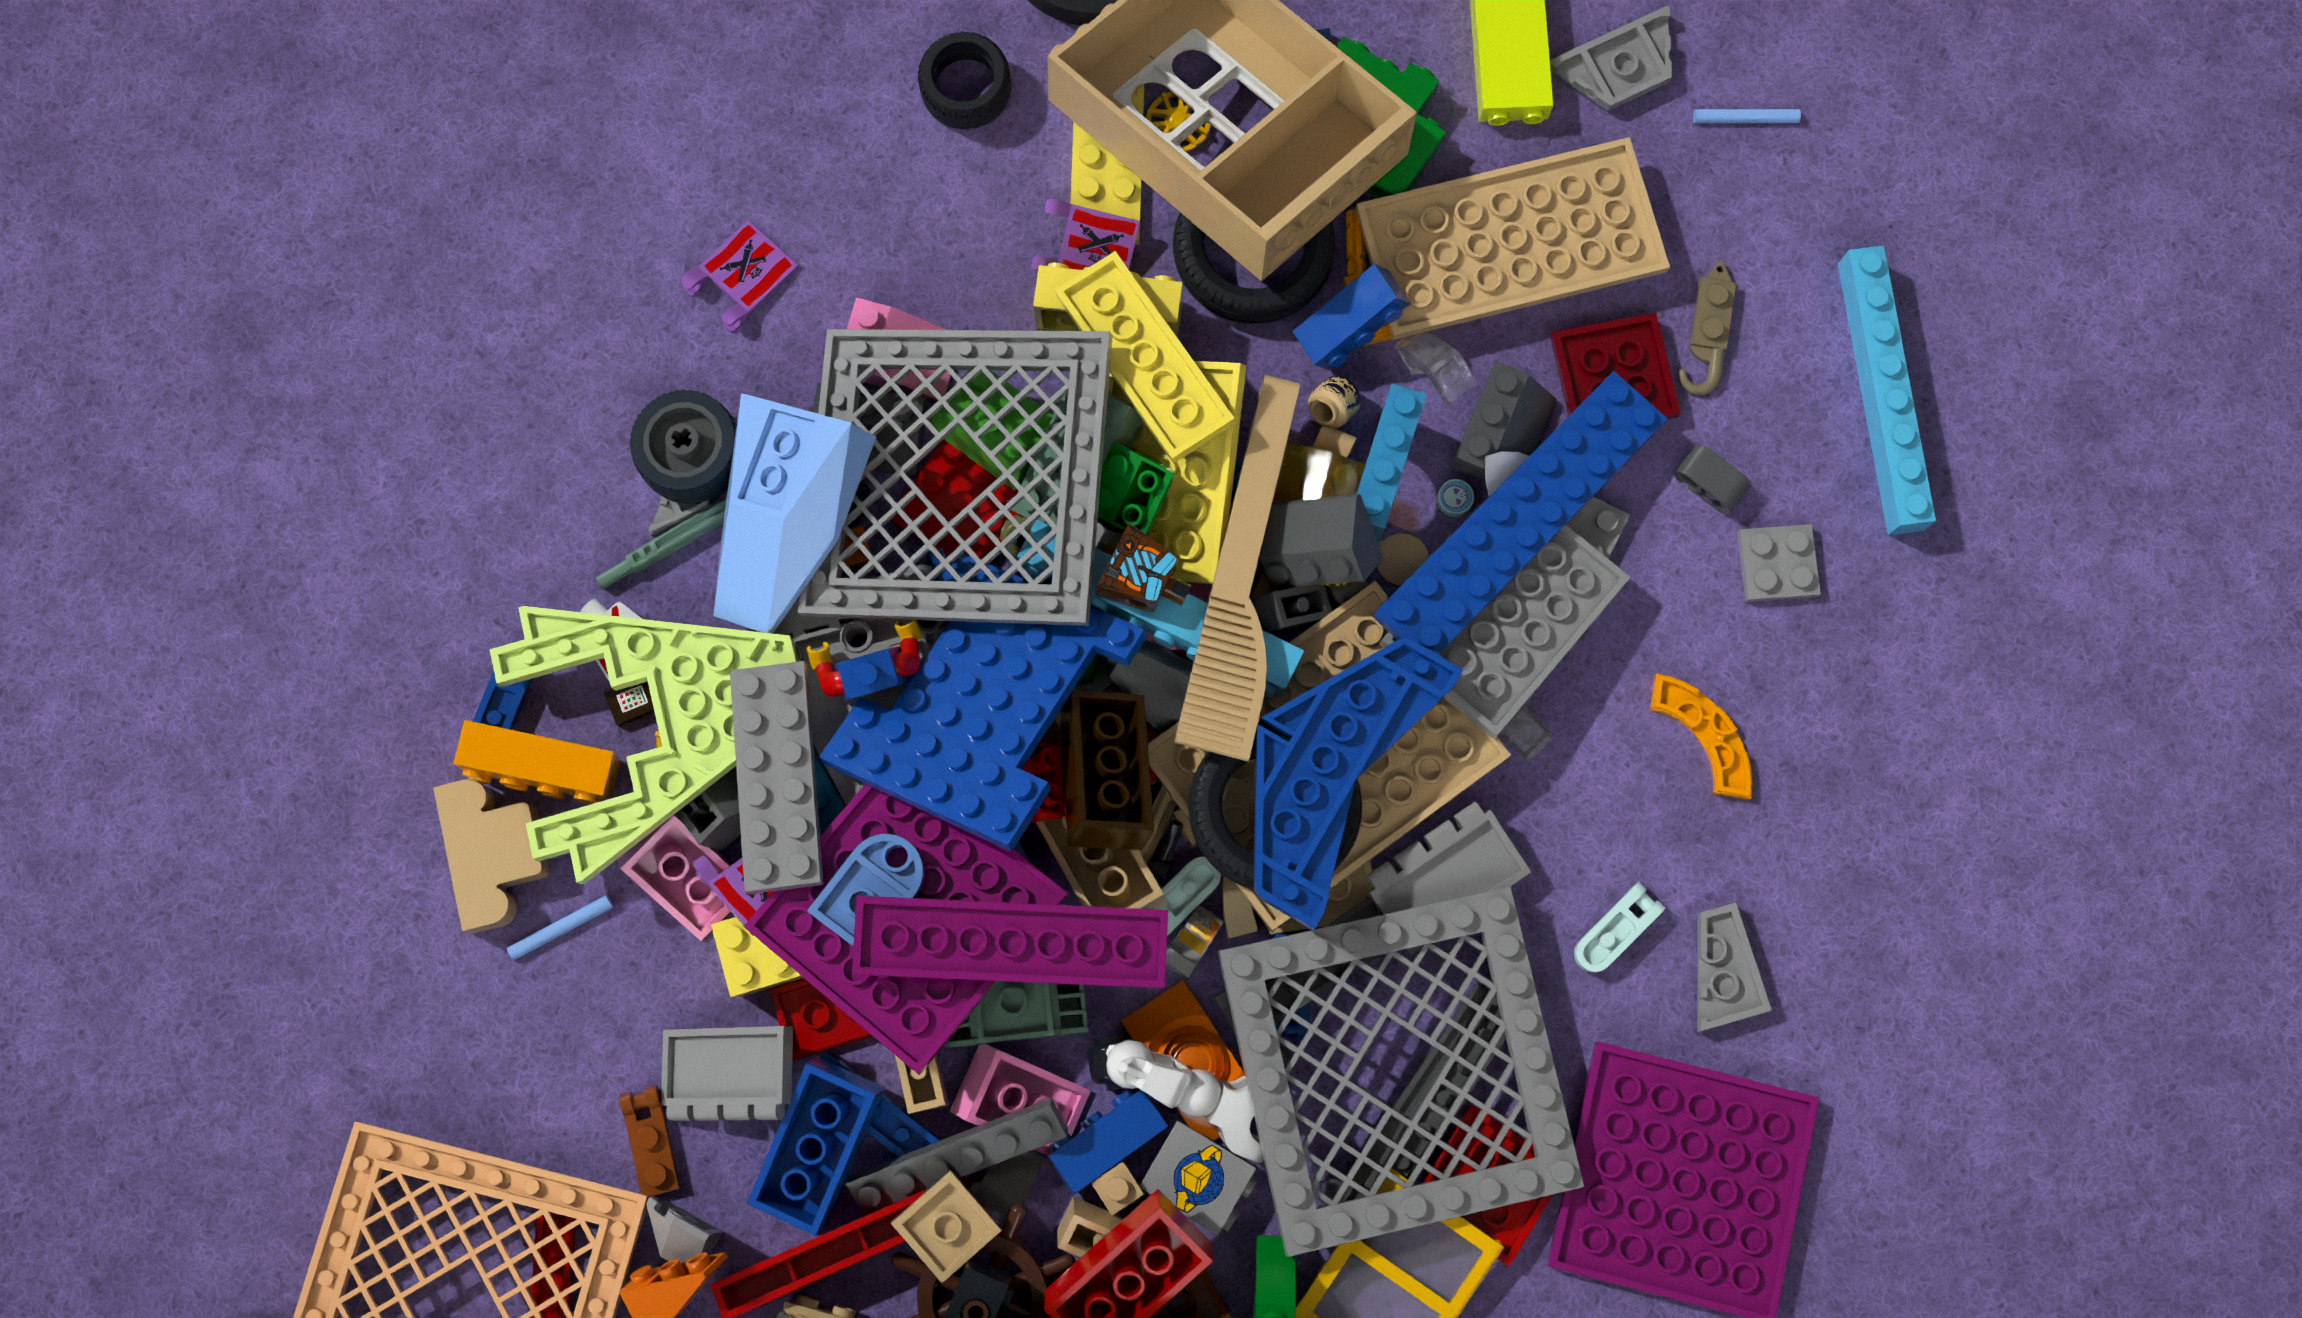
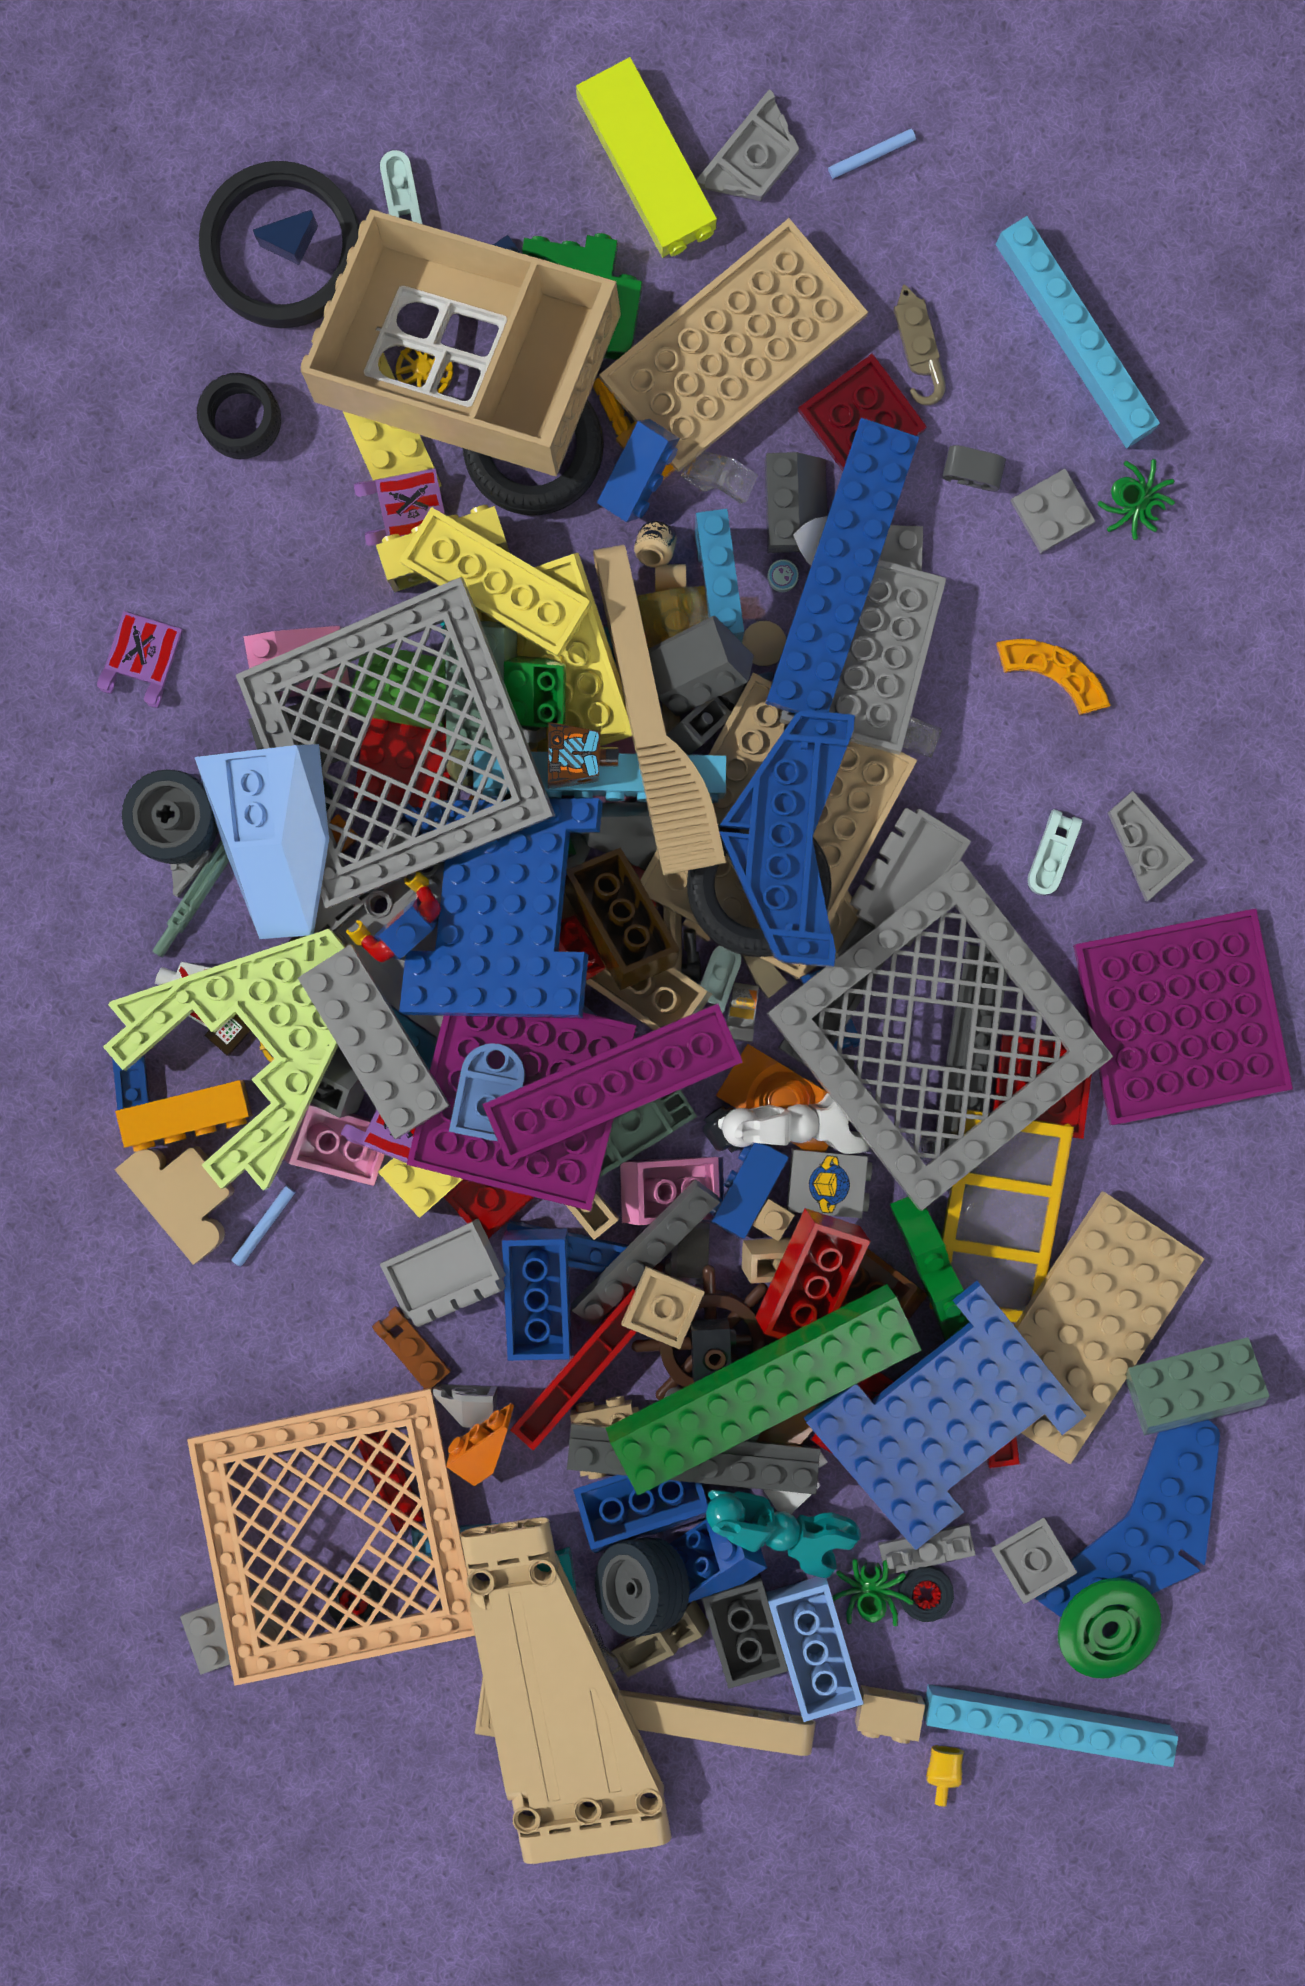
camera: 30 degrees left, 10 degrees up
none -> green animal [1097,459,1175,540]

